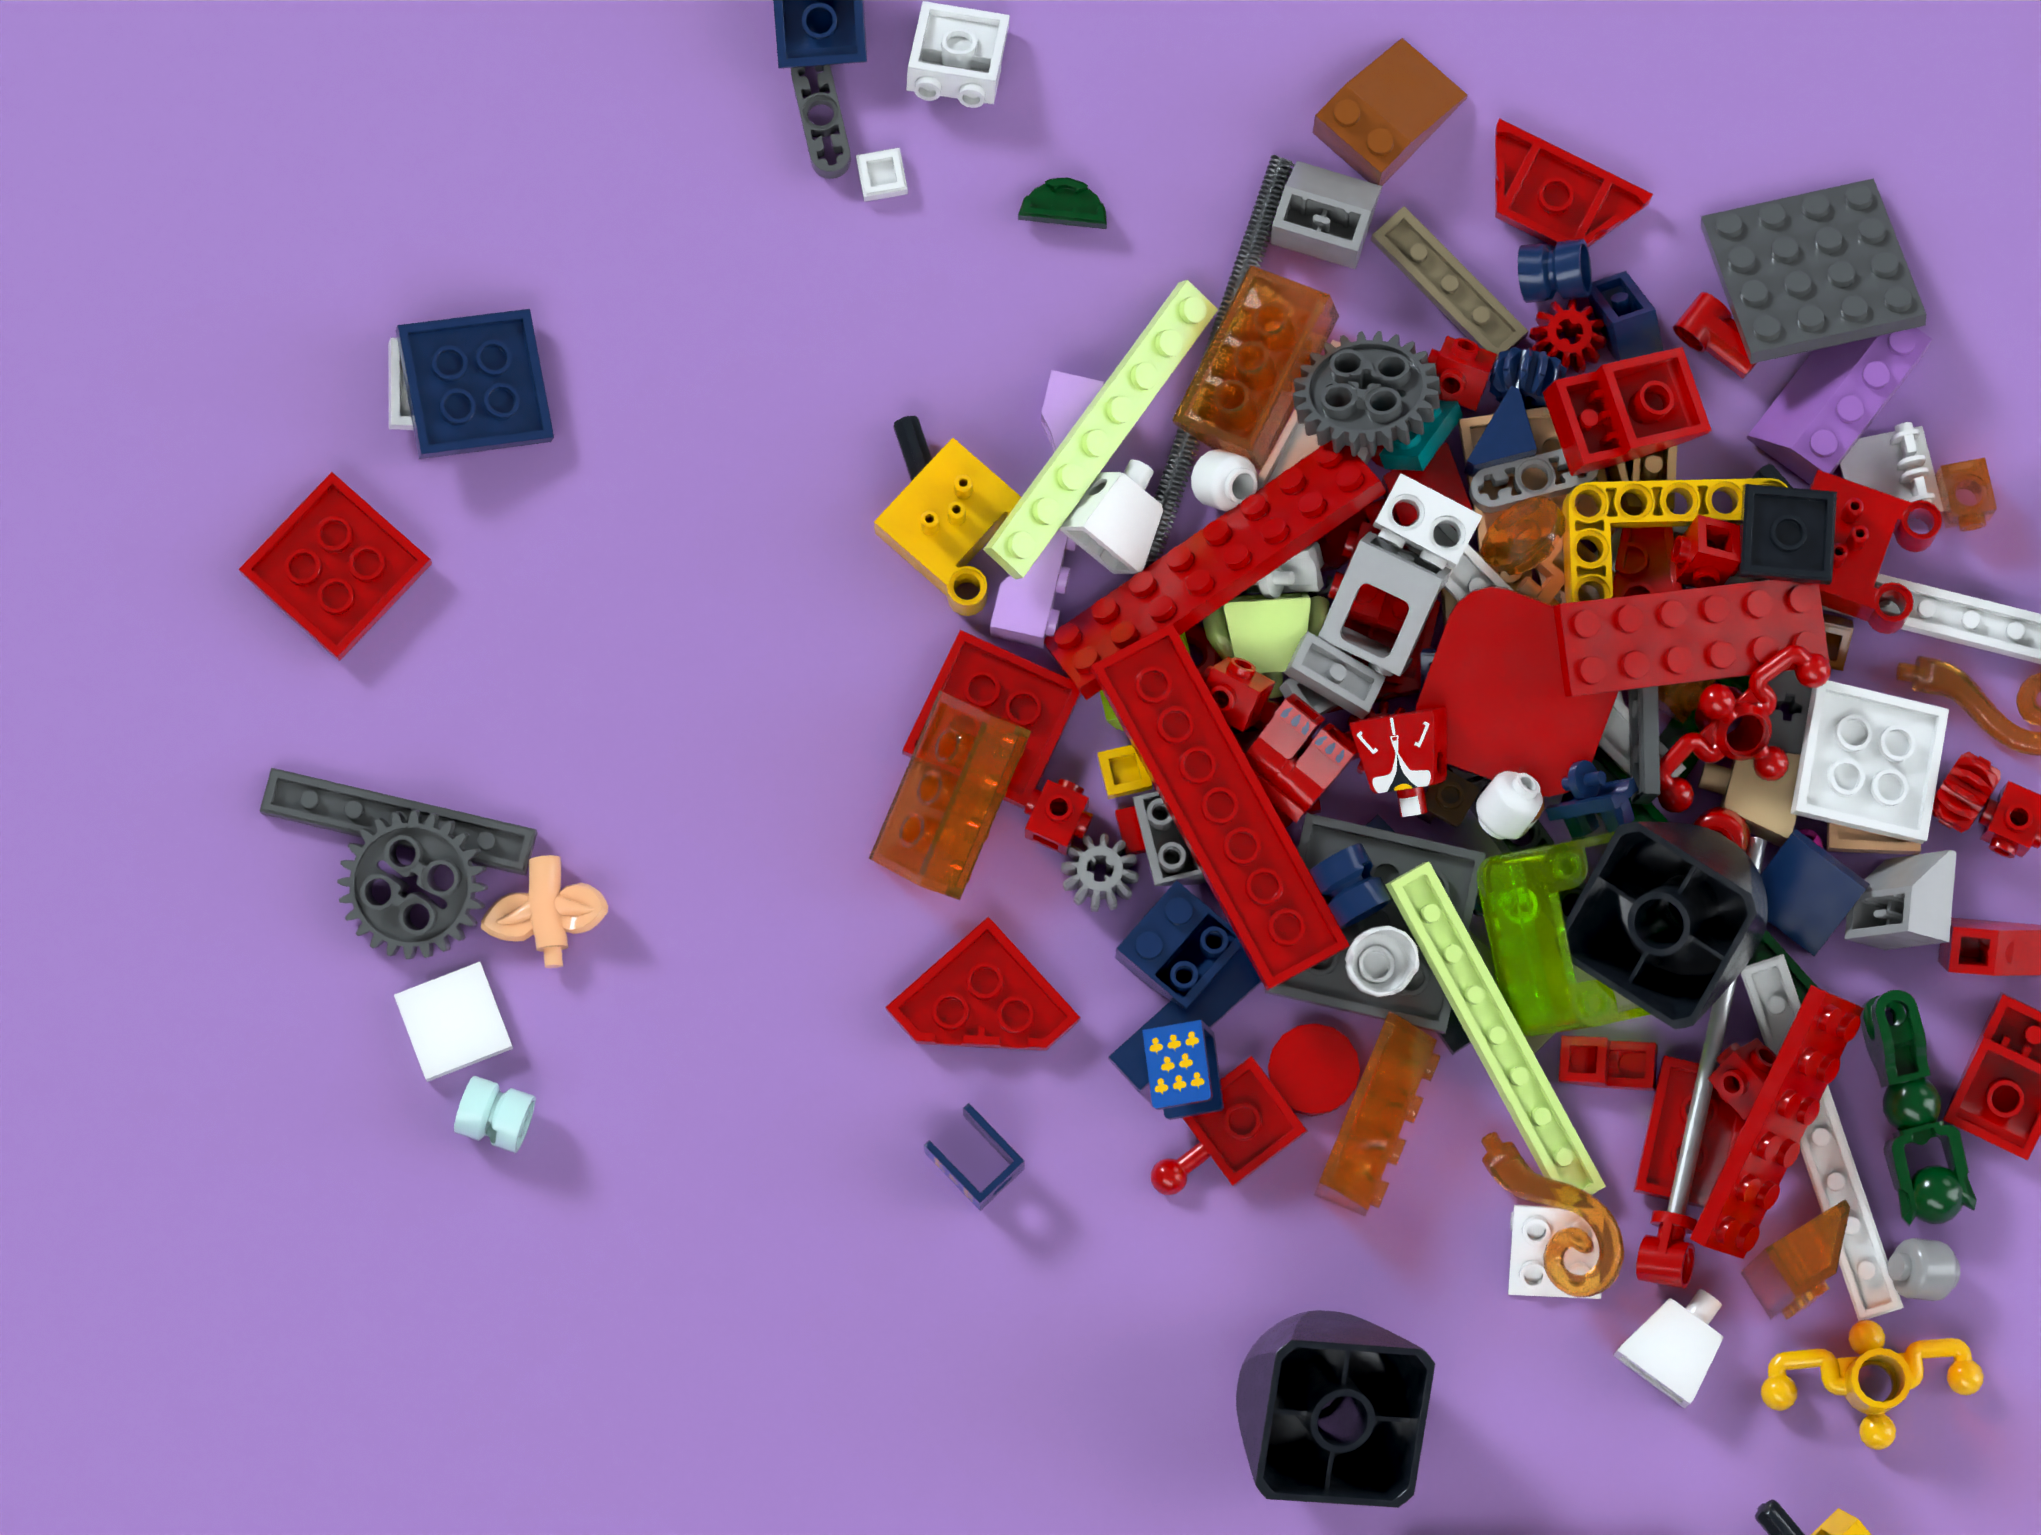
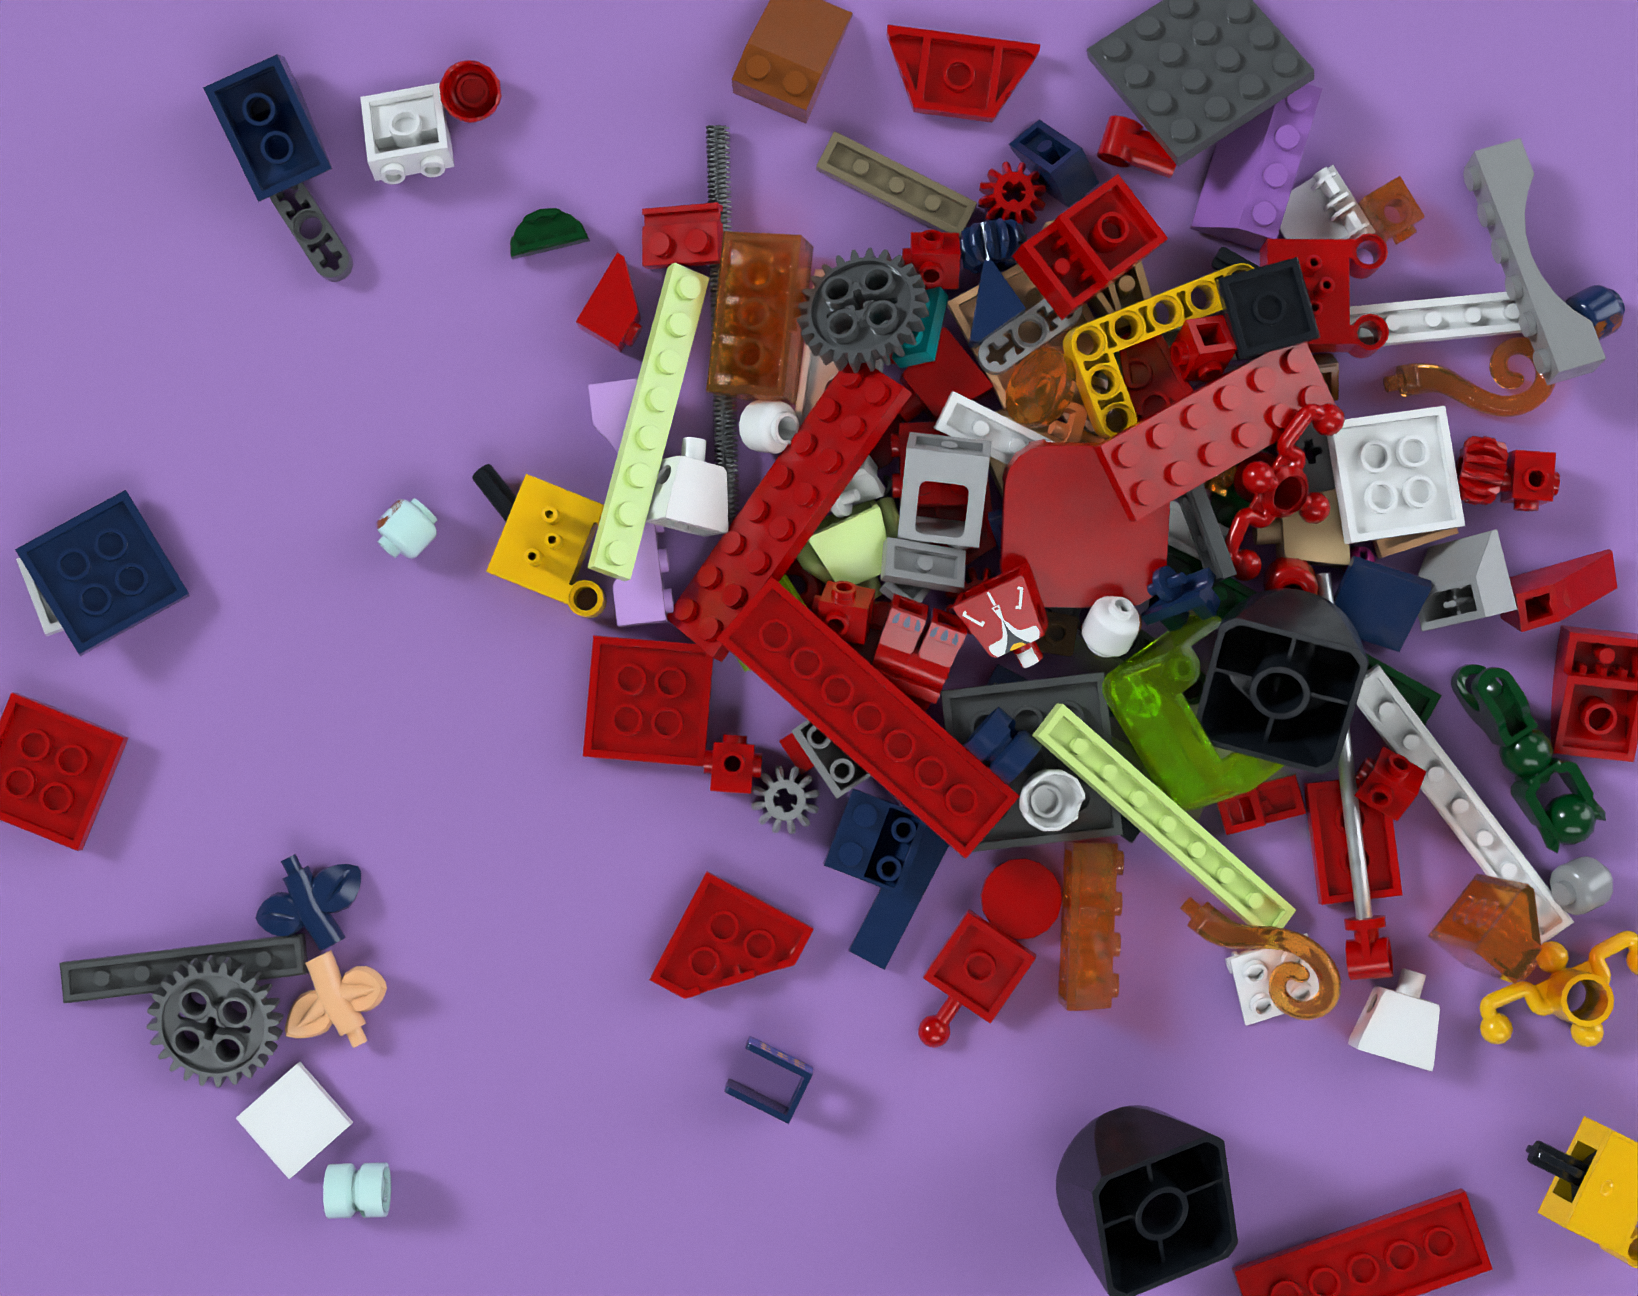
camera: 25 degrees left, 10 degrees up
white tile [856,148,908,202] -> none
clear orange slope [869,690,1031,900] -> none
yellow plate [1097,744,1152,799] -> none
piece [1142,1020,1224,1120] -> none
light grey slope [1270,161,1382,269] -> none
white brick [1373,474,1482,571] -> none
dark blue wheel [1518,239,1592,303] -> none
red plate [1689,985,1864,1259] -> none
none -> dark blue plant [255,854,361,951]
none -> light aqua head [376,498,437,558]
none -> red hair [439,60,502,123]
none -> red slope [576,252,643,353]
none -> red plate [642,202,723,269]

